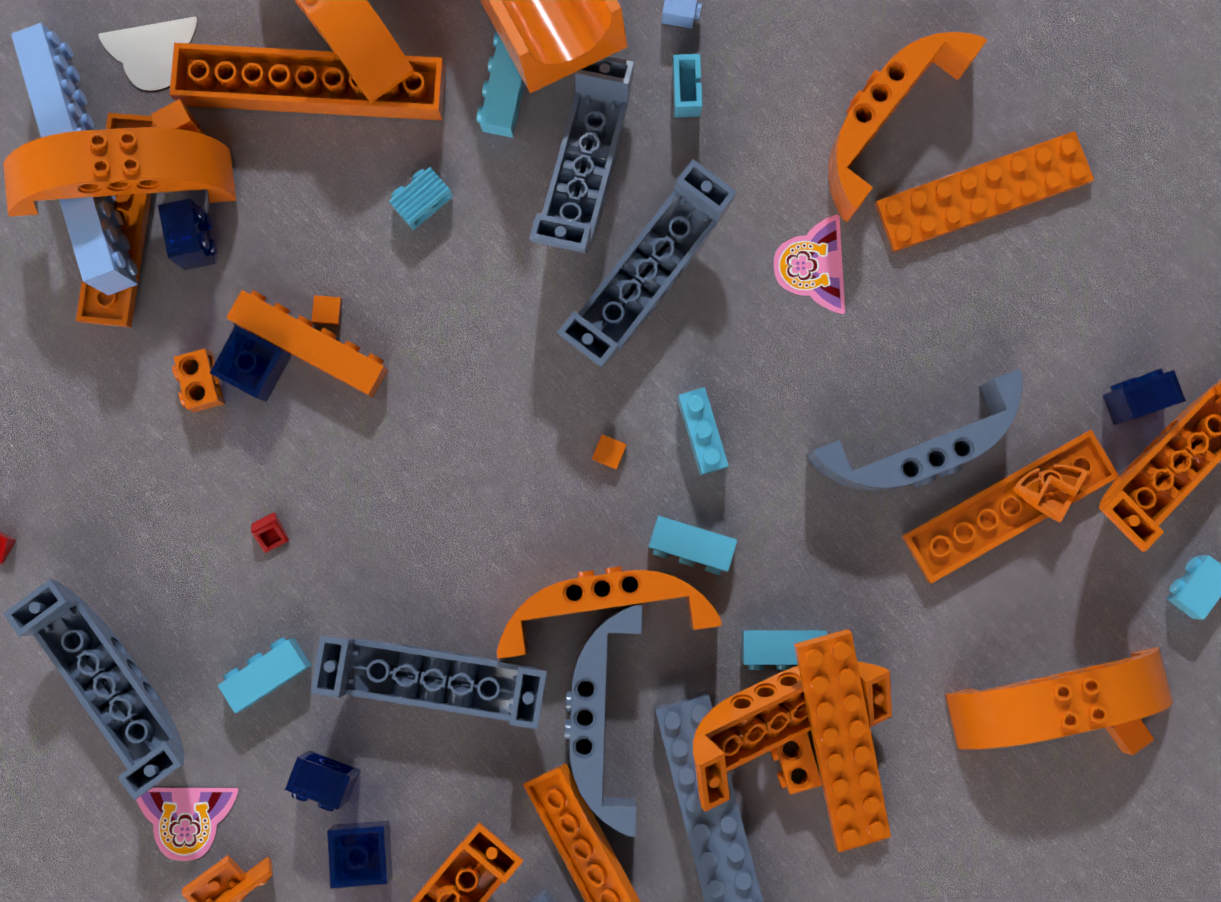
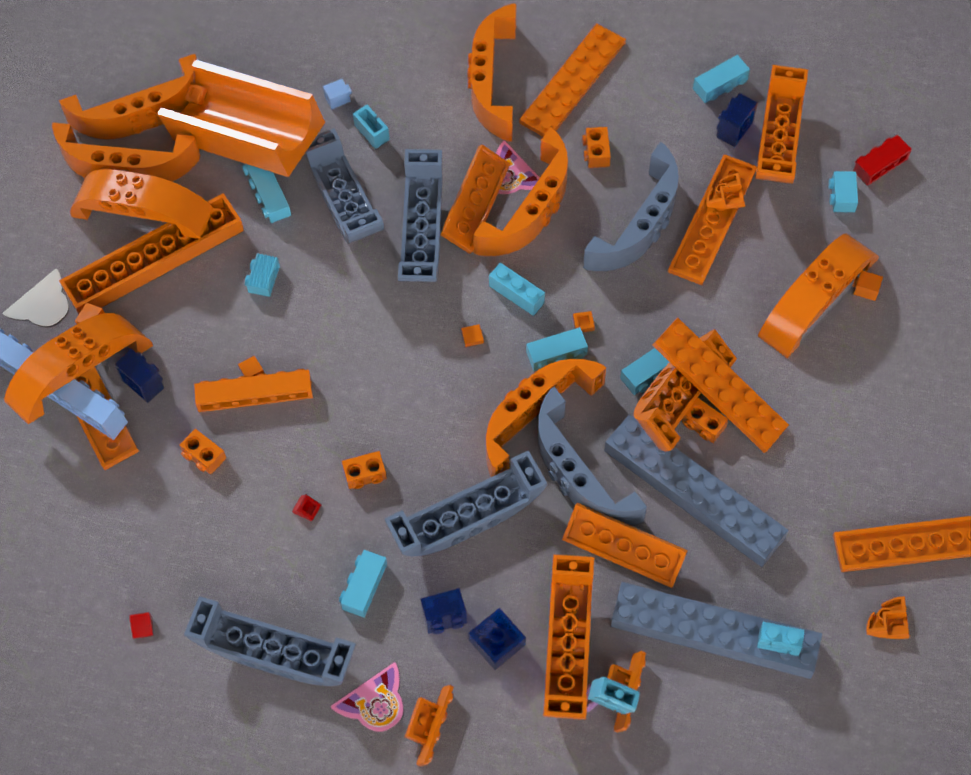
camera: 35 degrees left, 20 degrees down
clear blue brick [210,325,292,402] -> none
none -> orange brick [342,451,387,489]
none -> orange plate [440,144,511,254]
none -> orange slope [473,127,568,256]
none -> orange plate [573,311,595,333]
none -> orange brick [582,127,611,168]
none -> medium azure brick [693,55,750,103]

